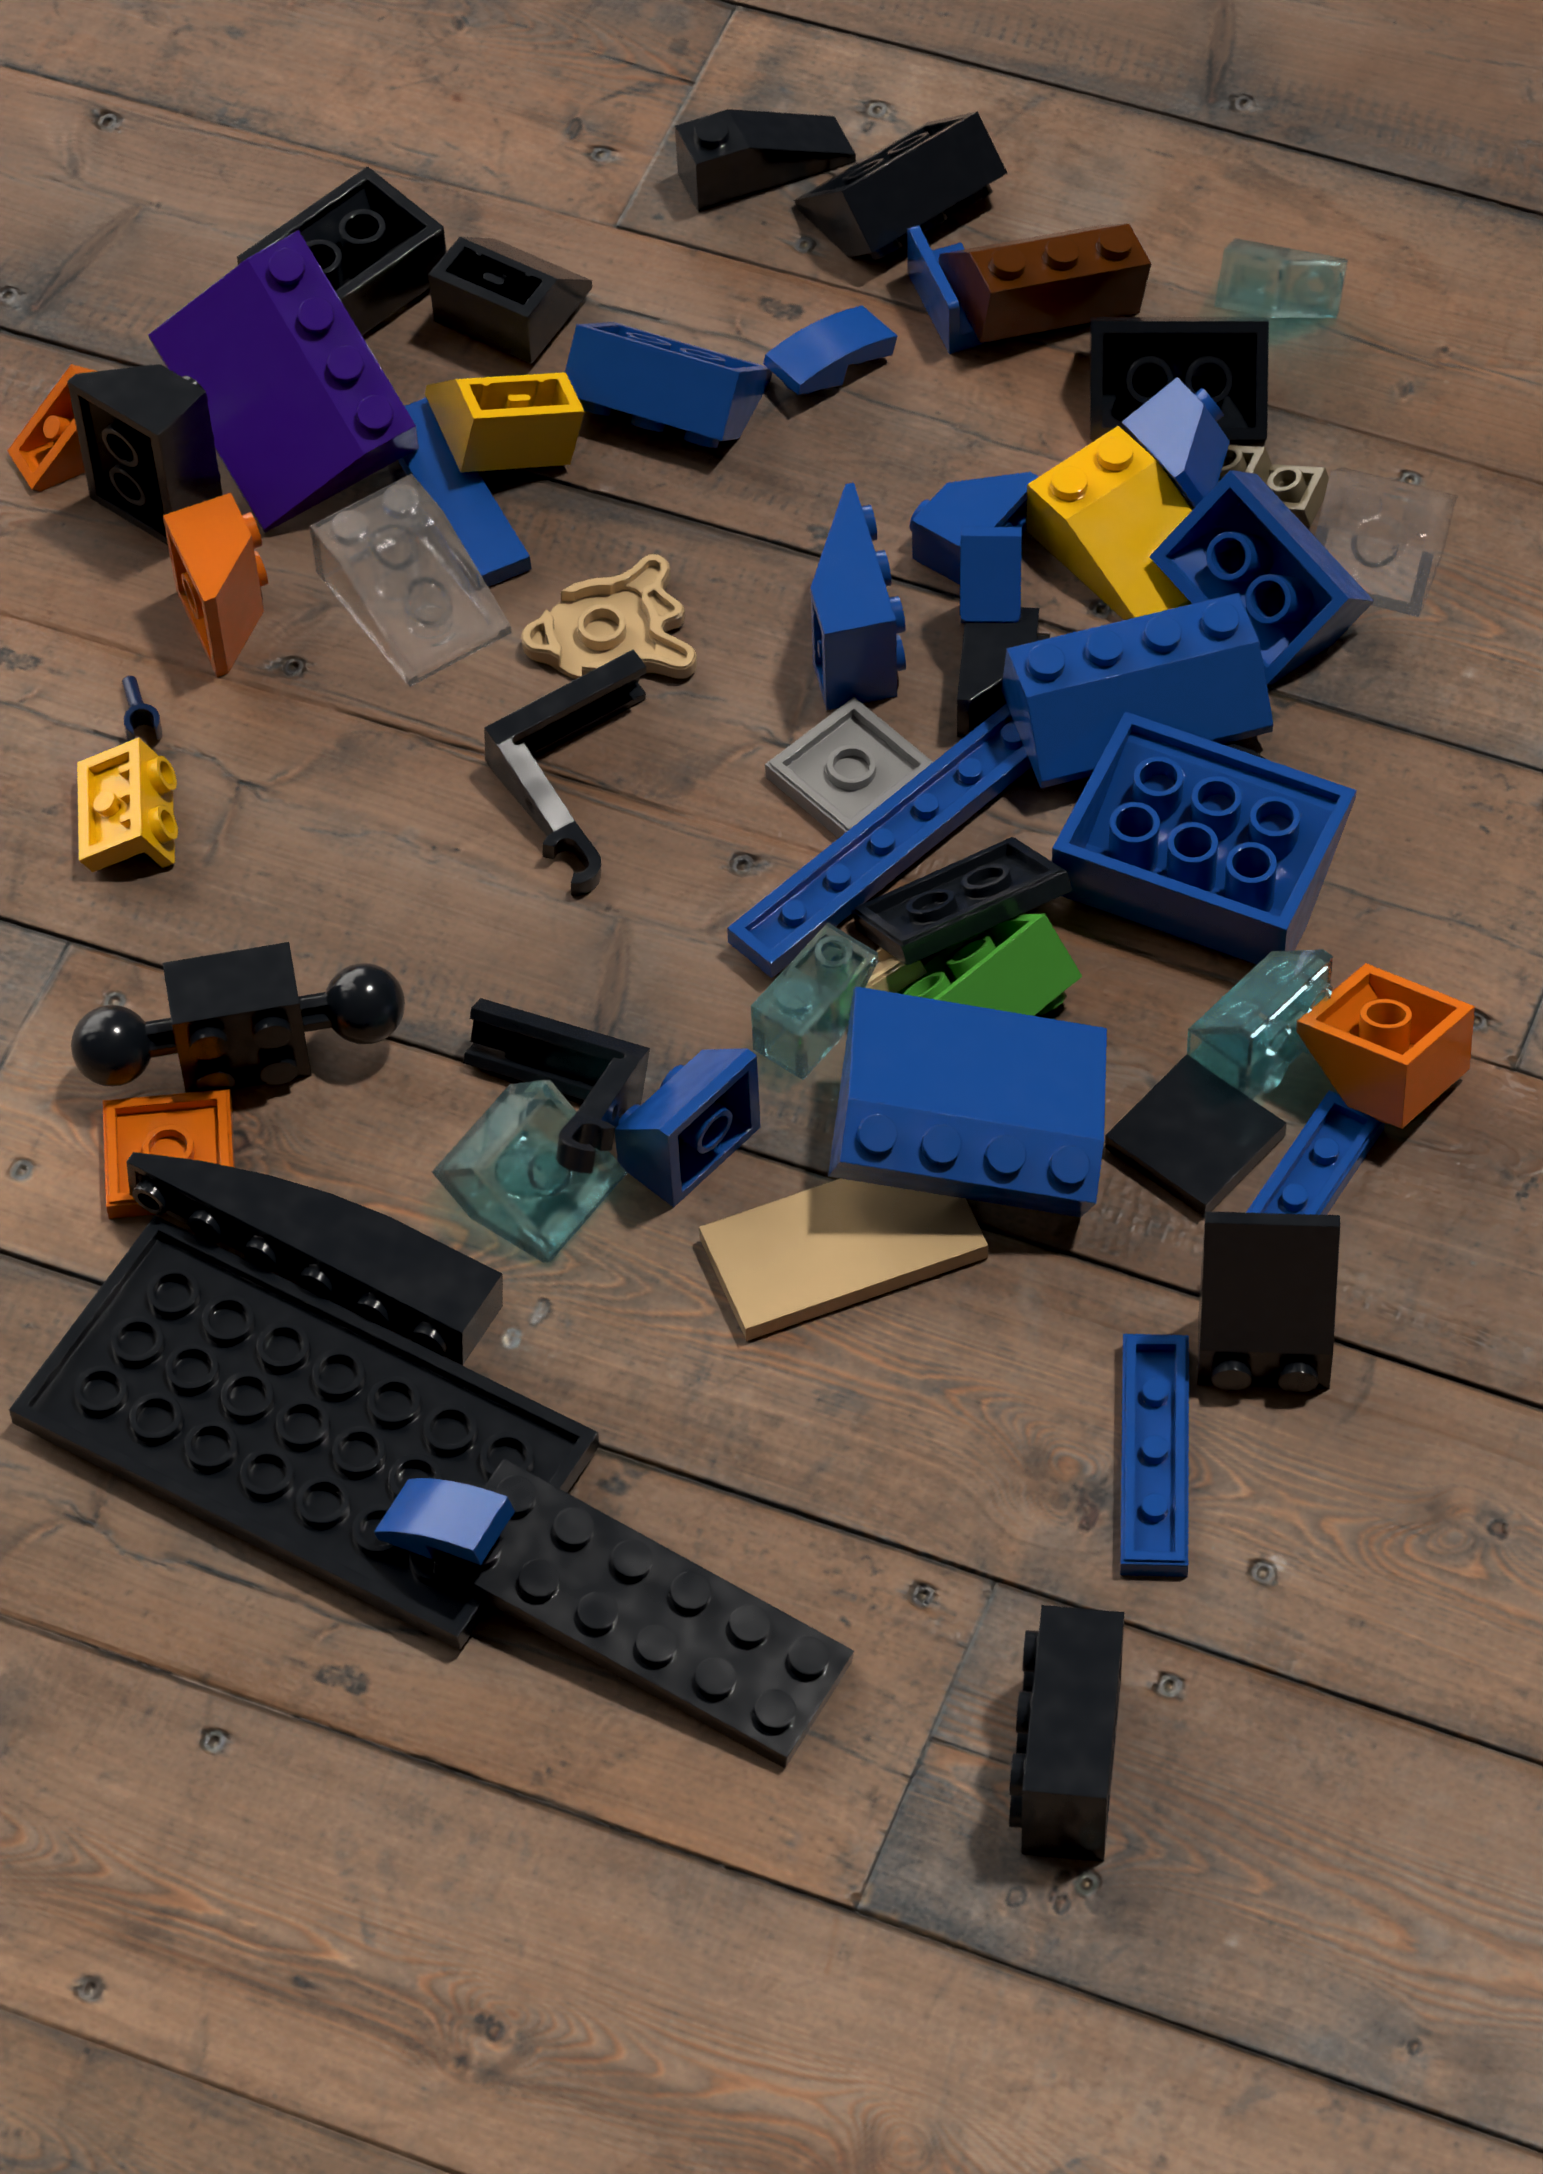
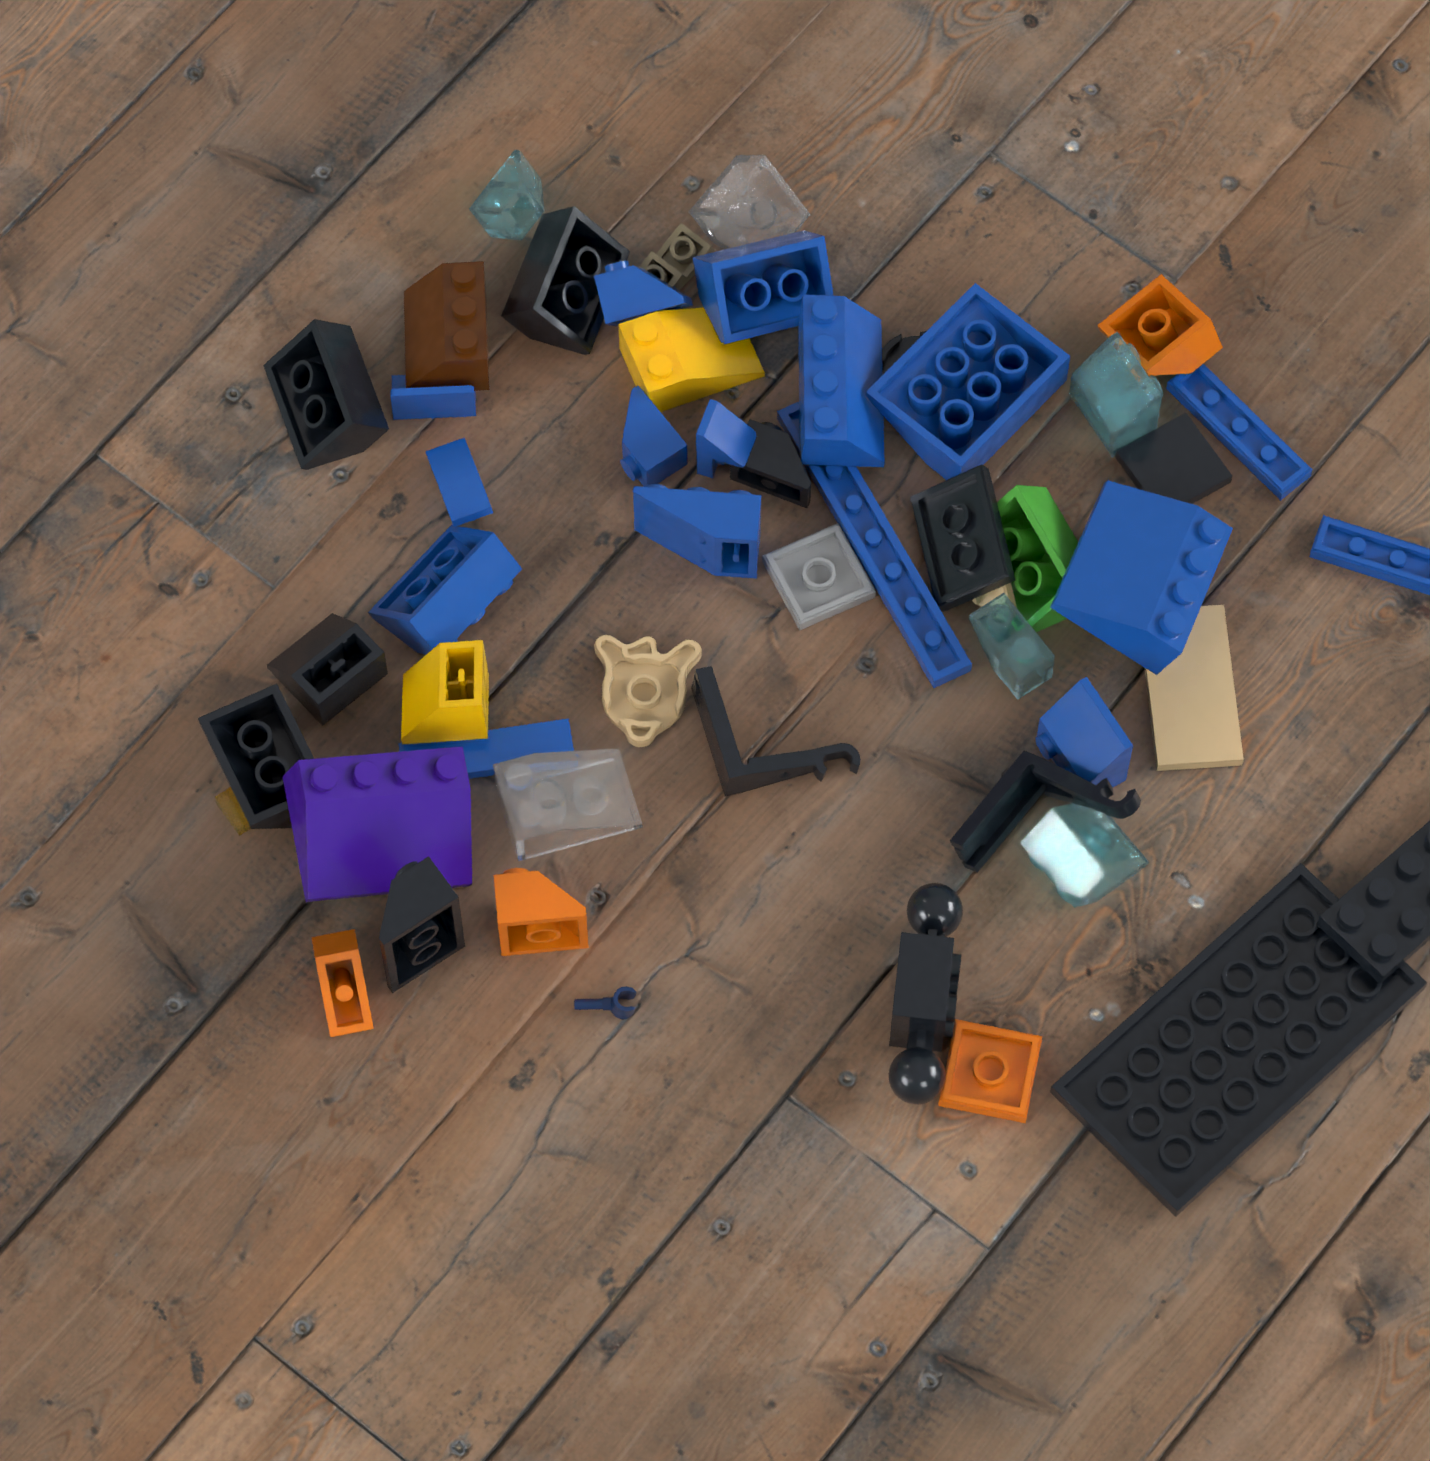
camera: 75 degrees left, 10 degrees up
yellow bracket [77,737,178,873] -> none
black slope [126,1152,503,1365] -> none
slope [374,1478,515,1565] -> none
black slope [675,109,856,212] -> none
black slope [1197,1211,1340,1393] -> none

